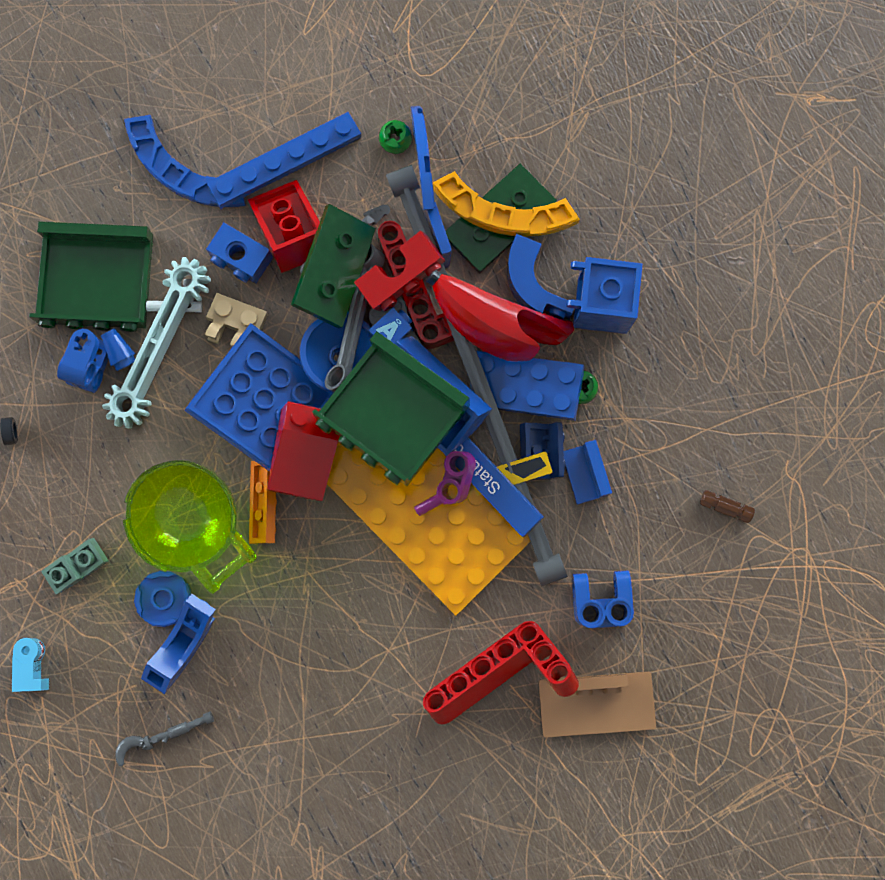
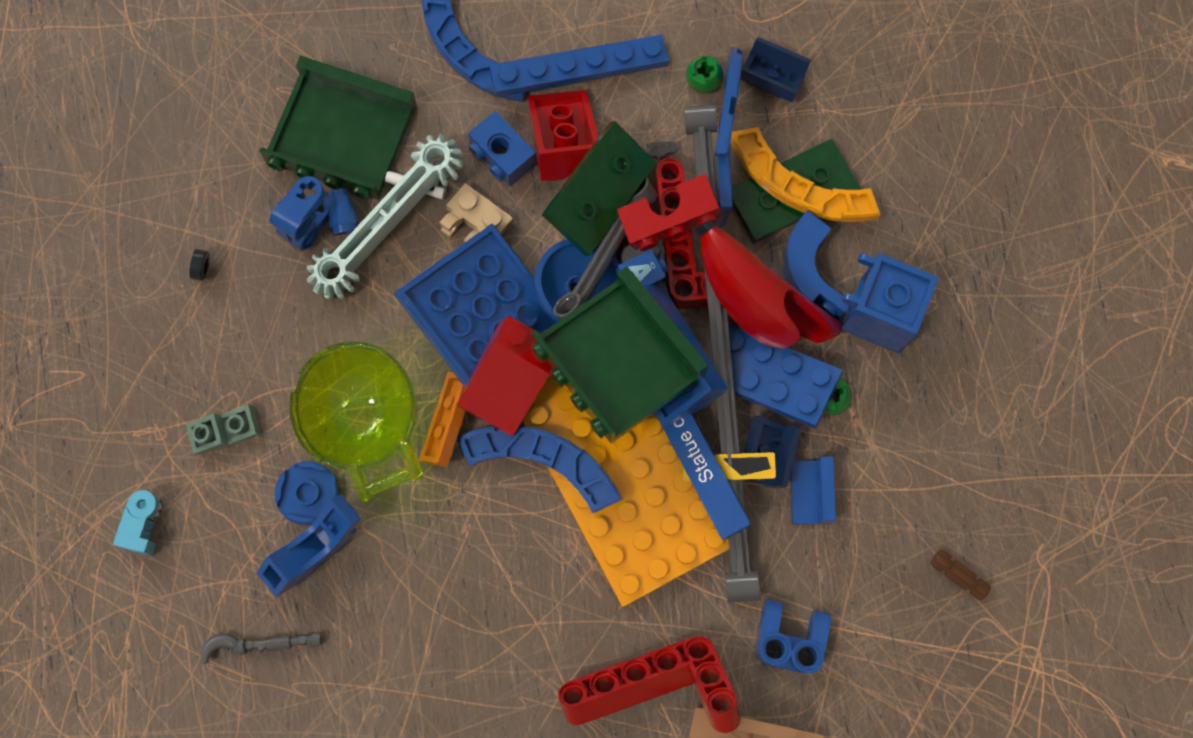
camera: 15 degrees right, 5 degrees down
magenta beam [414,451,476,516] -> none
none -> blue tile [457,425,623,513]
none -> dark blue bracket [740,37,811,102]

